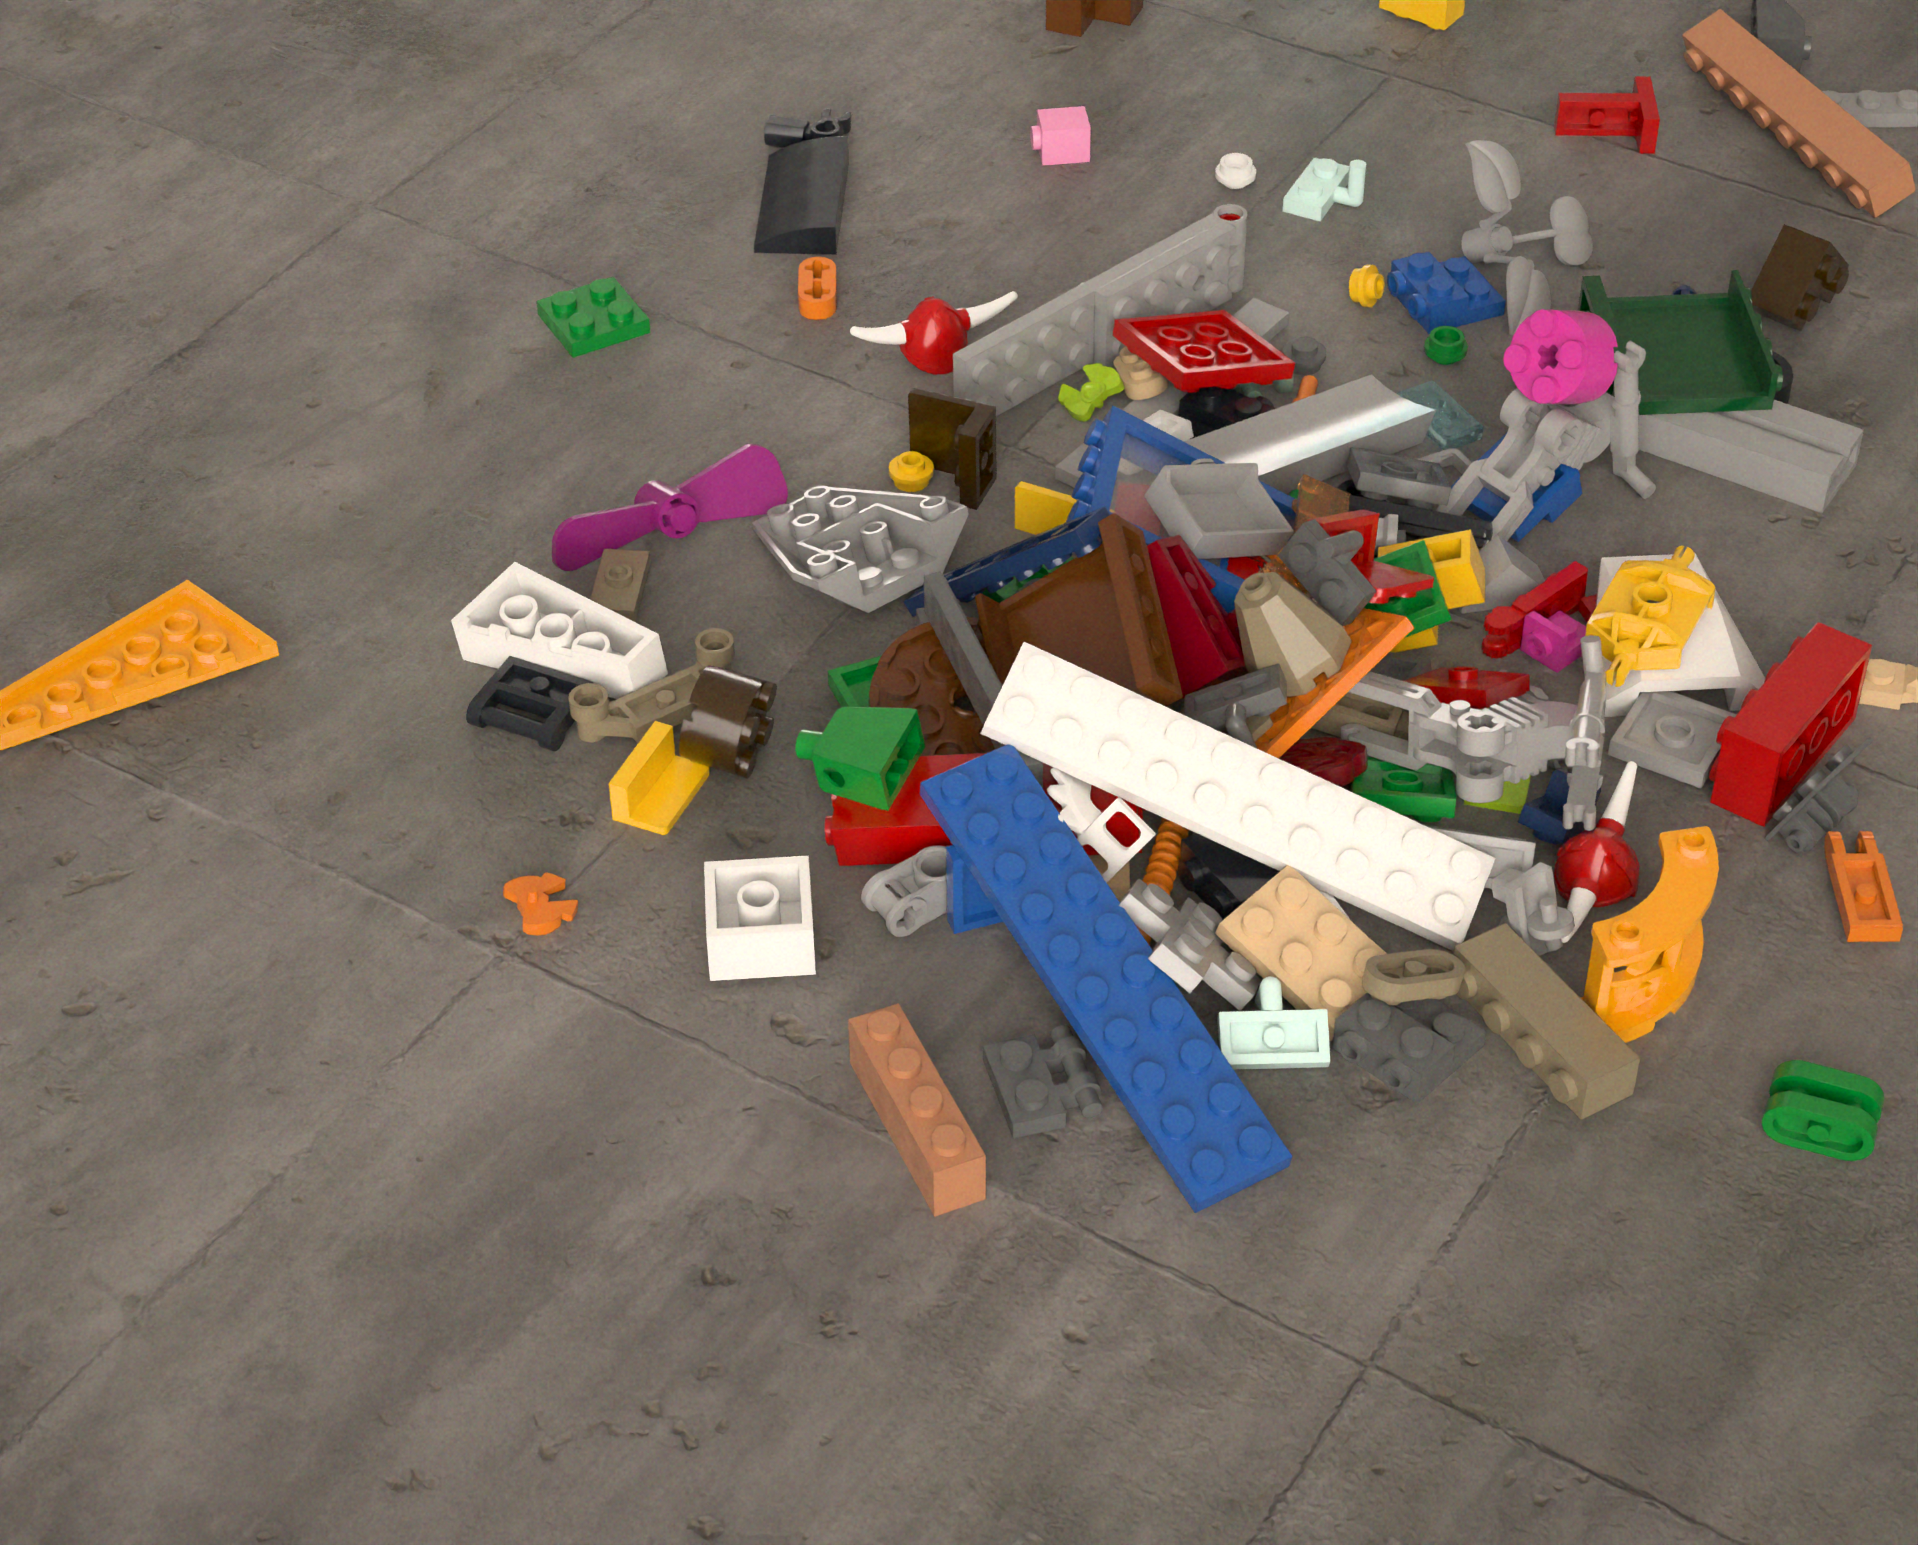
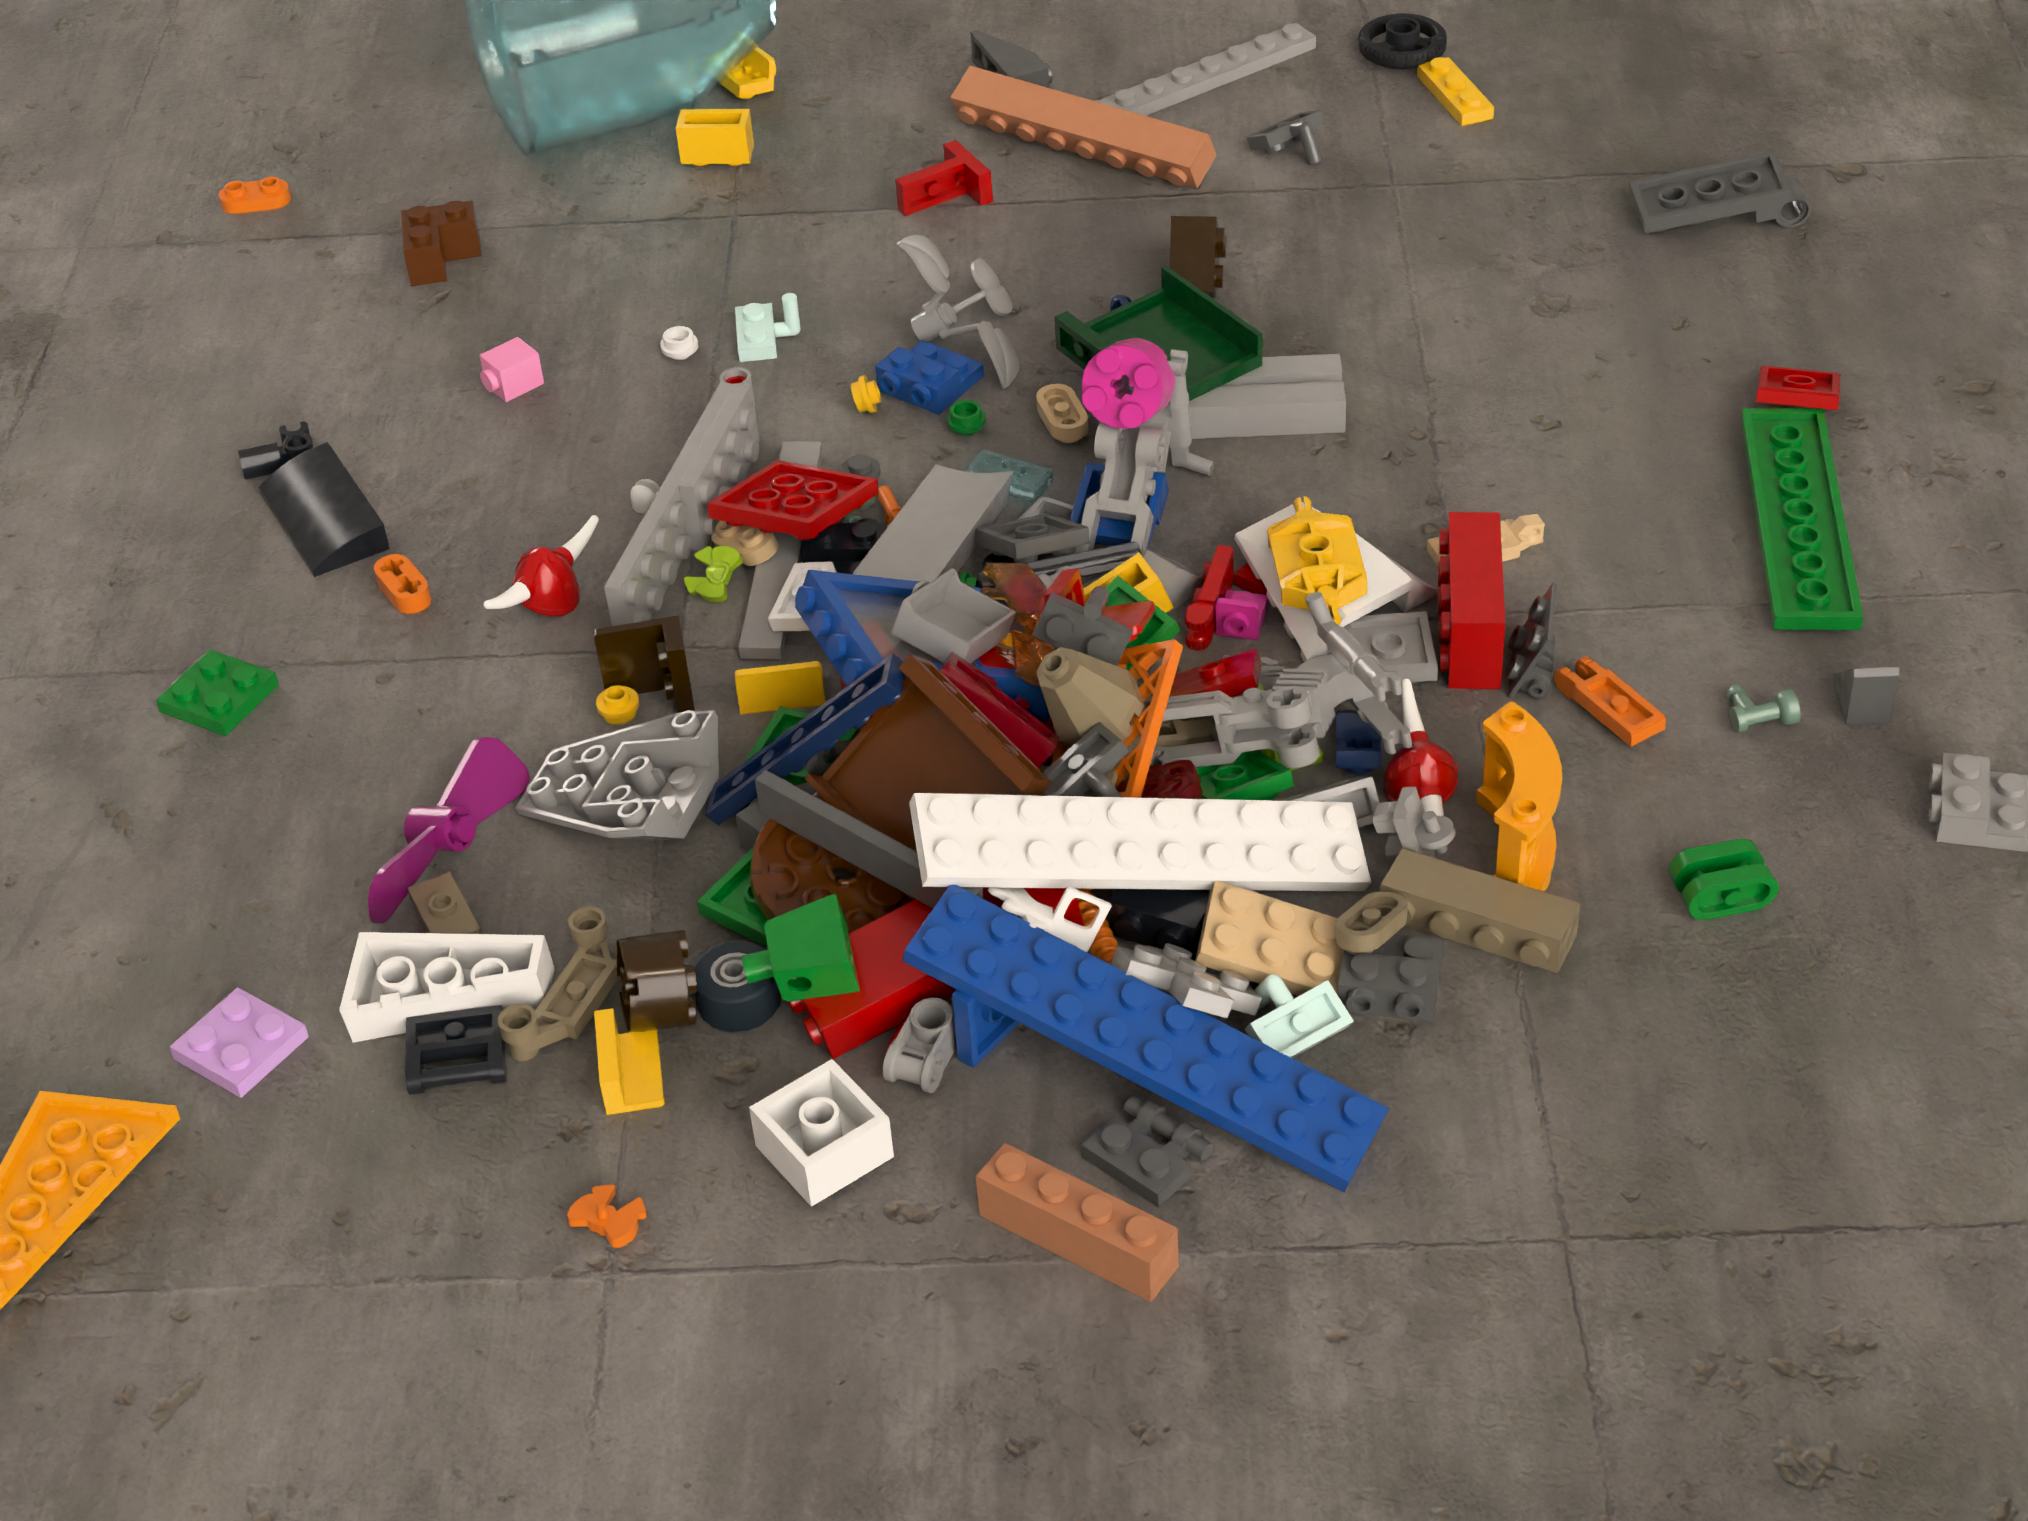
camera: 30 degrees left, 0 degrees up
none -> lavender plate [169,987,309,1098]
none -> black wheel [694,941,781,1032]

